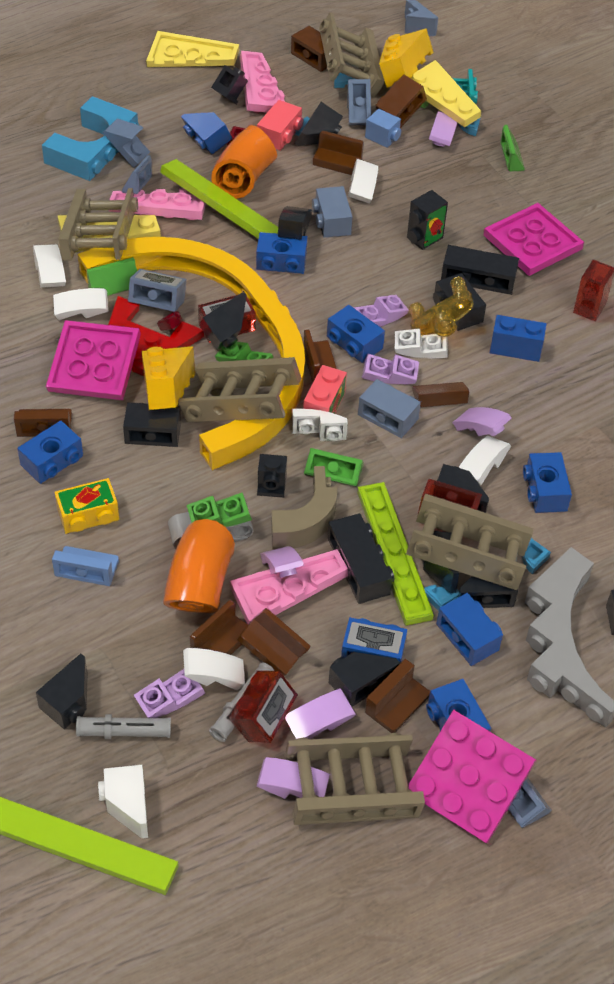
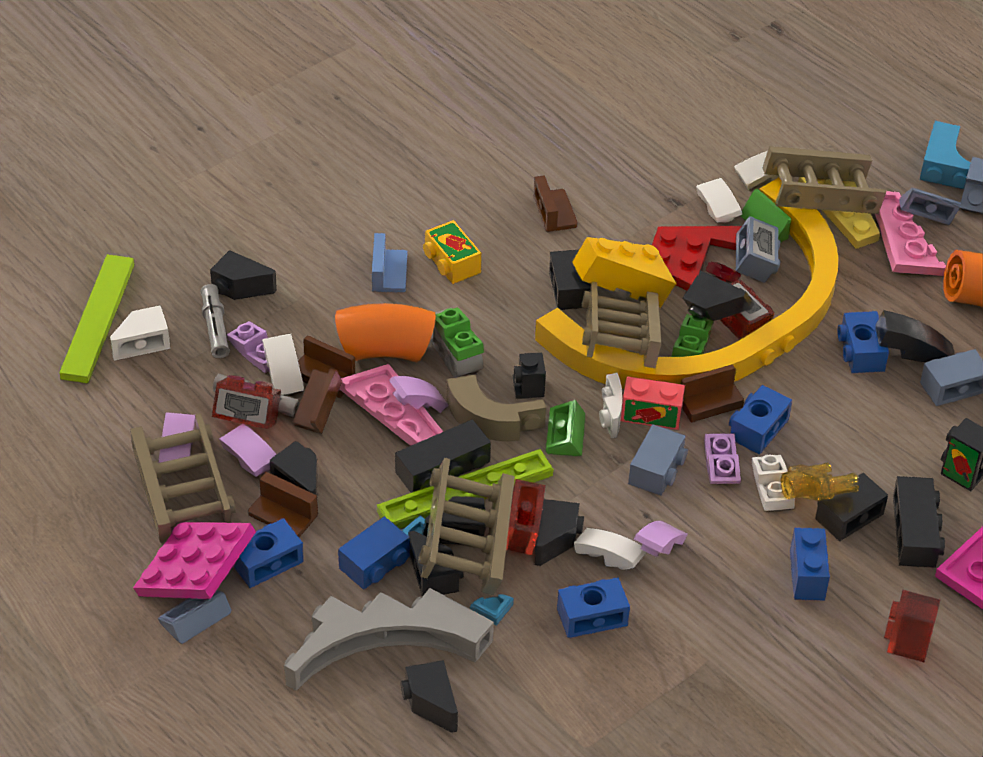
camera: 80 degrees right, 5 degrees down
blue brick [17,421,83,484] -> none
dark pink plate [46,320,141,400] -> none
lime tile [160,159,278,239] -> none
brick [341,617,408,663] -> none
lavender slope [354,295,409,327] -> none
reddish brown slope [412,382,470,407] -> none

